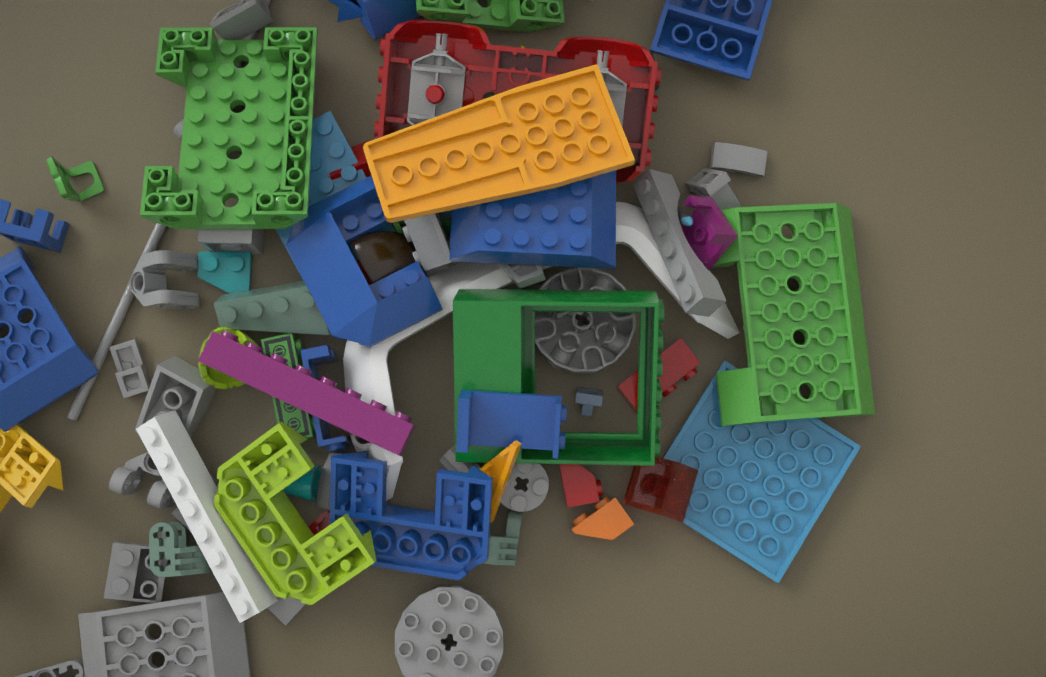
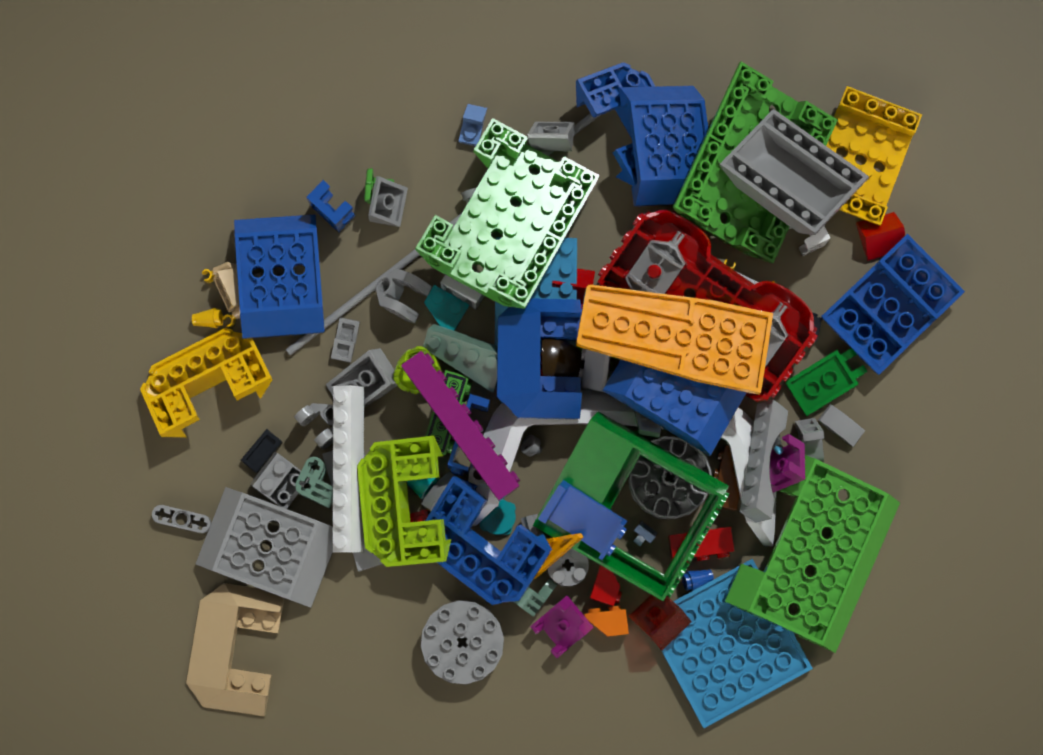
camera: 25 degrees right, 0 degrees up
none -> black tile [241,429,283,473]
none -> light grey slope [368,176,408,227]
none -> medium blue slope [459,104,487,147]
none -> teal piece [480,499,516,535]
none -> light grey tile [521,435,542,457]
none -> magenta panel [530,596,594,659]
none -> blue cone [682,570,714,591]
none -> reddish brown slope [709,445,740,511]
none -> green tile [785,348,868,416]

